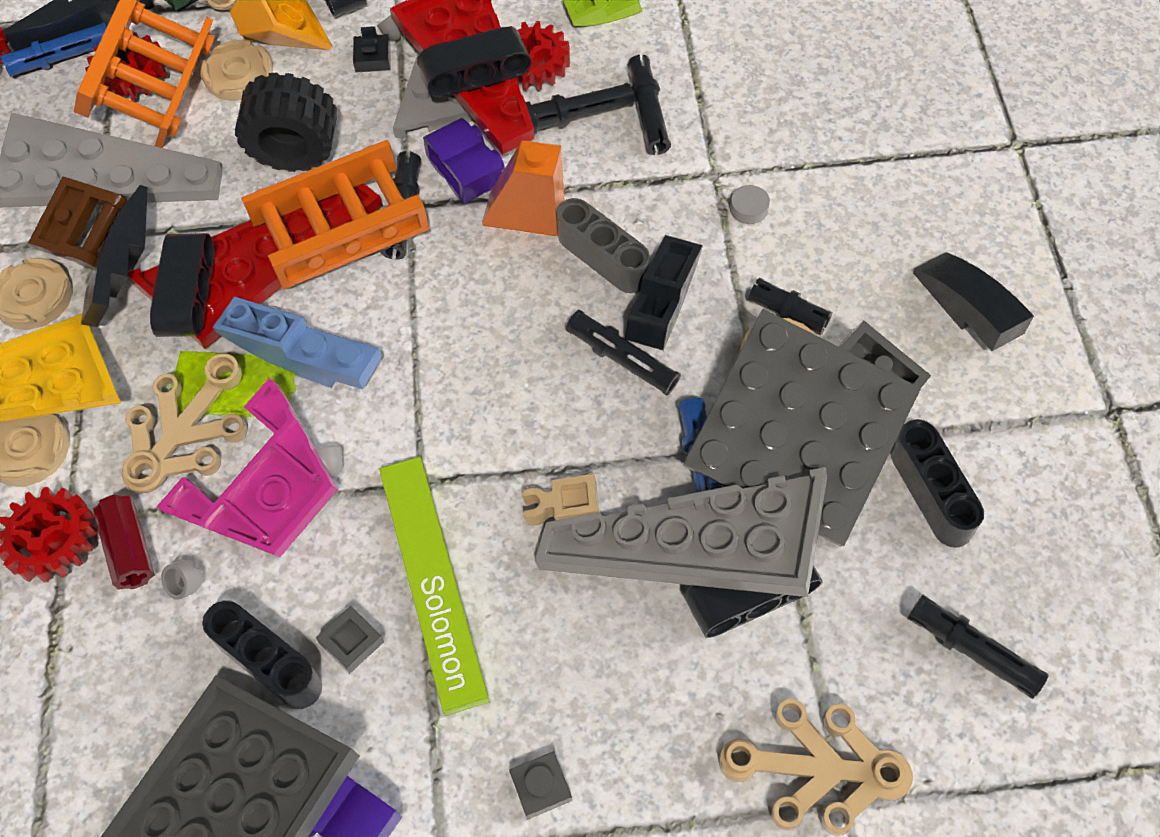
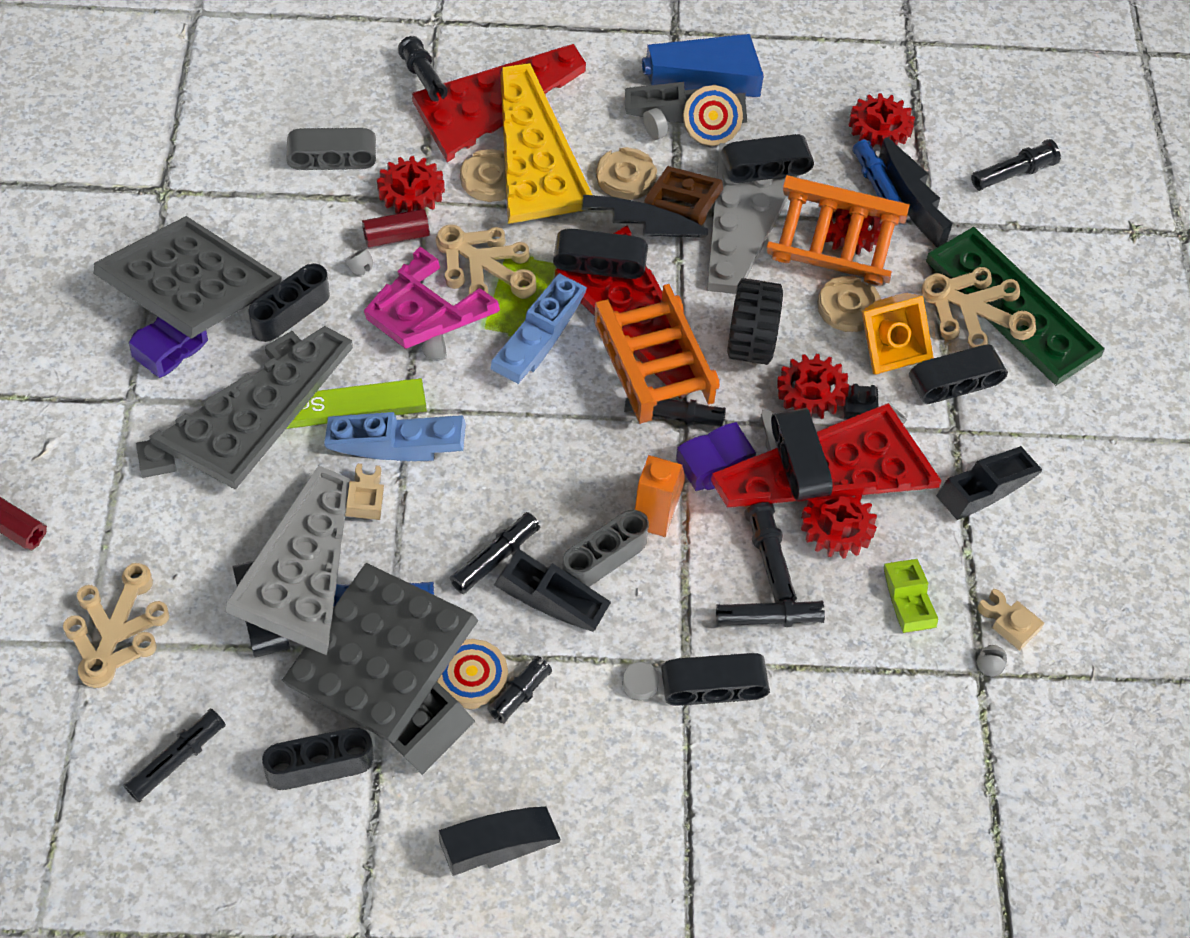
camera: 90 degrees right, 5 degrees down
none -> dark grey wing [149,326,353,490]
none -> medium blue slope [324,412,466,461]
none -> black beam [661,653,770,706]
none -> black beam [721,134,814,183]
none -> red gear [777,354,849,419]

